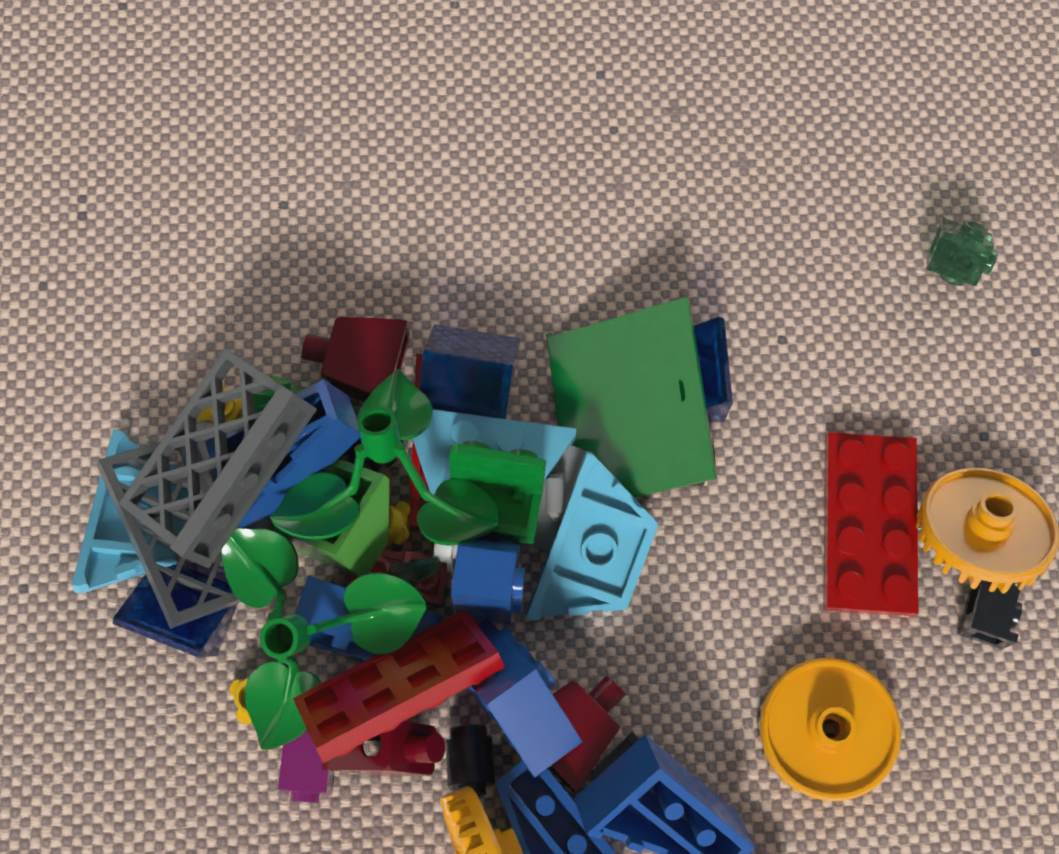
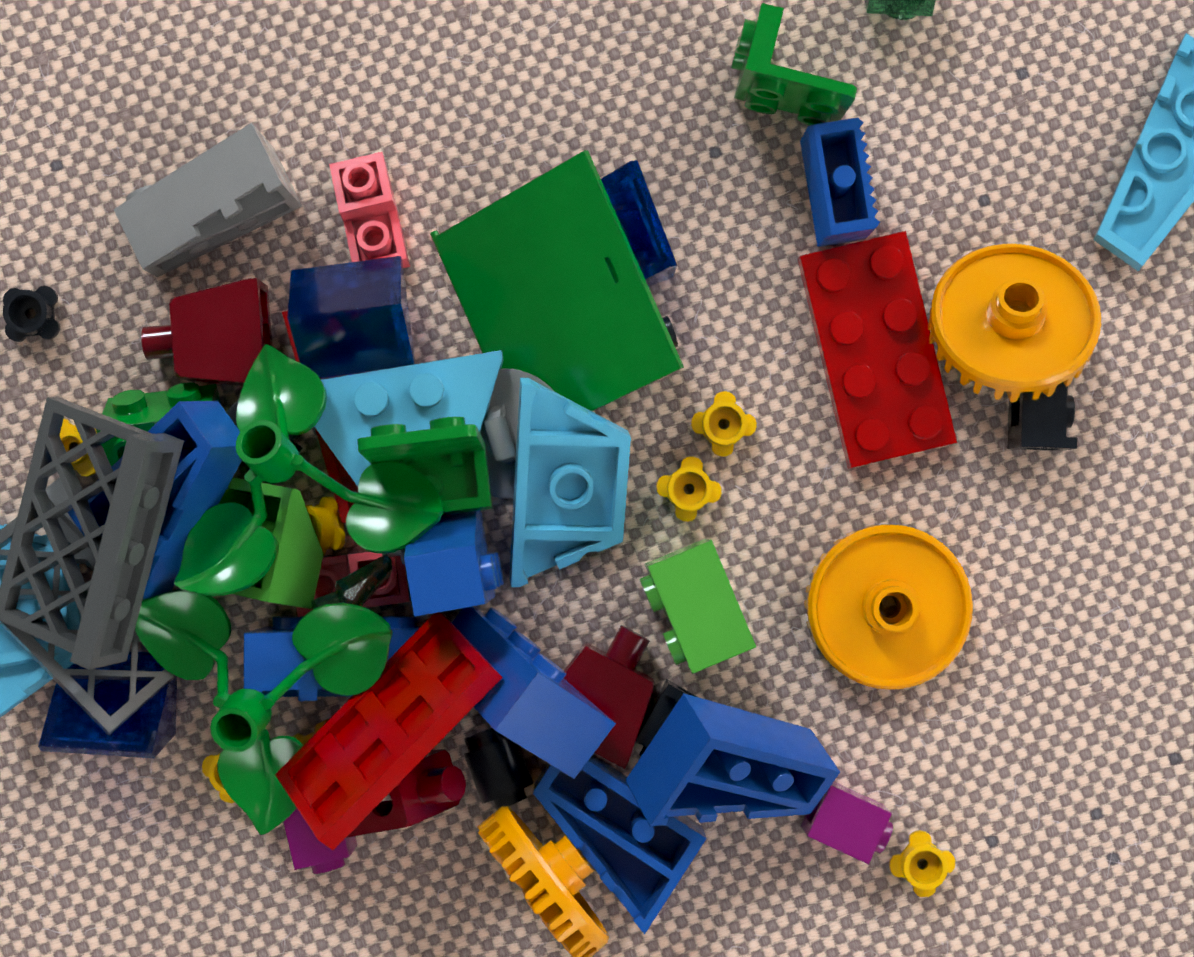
camera: 15 degrees left, 15 degrees up
none -> black plate [3,286,60,342]
none -> light grey wedge [113,123,302,277]
none -> coral slope [329,152,410,279]
none -> bright green slope [639,539,756,674]
none -> yellow plate [656,456,722,522]
none -> yellow plate [691,391,757,457]
none -> green bracket [731,3,858,126]
none -> blue brick [800,118,880,247]

